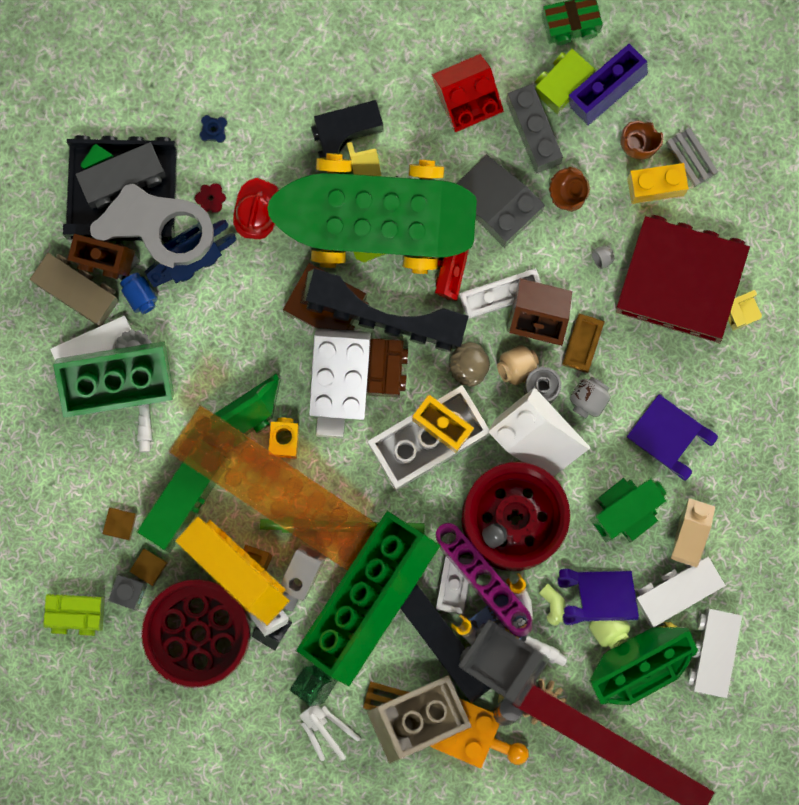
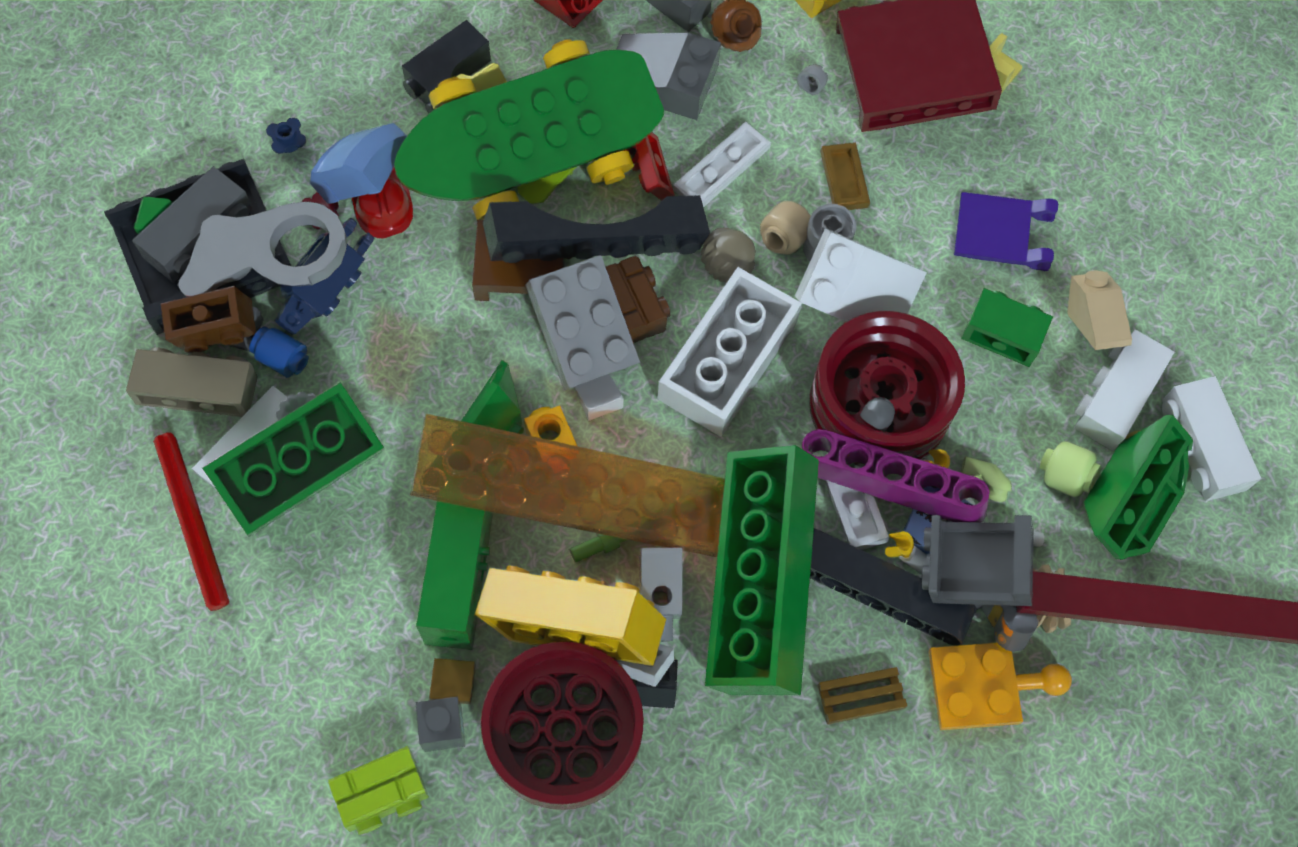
camera: 30 degrees left, 15 degrees down
pearl gold tile [102,507,137,541] -> none
white animal [137,404,153,453] -> none
clear green brick [289,665,337,707] -> none
white plant [299,703,361,761] -> none
dark tan slope [367,675,472,764] -> none
yellow brick [412,395,474,453] -> none
reddish brown slope [506,278,572,346] -> none
dark purple flag [558,569,639,625] -> none
light grey head [570,377,611,419] -> none
green window [590,478,667,542] -> none
none -> red axle [153,432,229,611]
none -> medium blue slope [310,123,407,204]

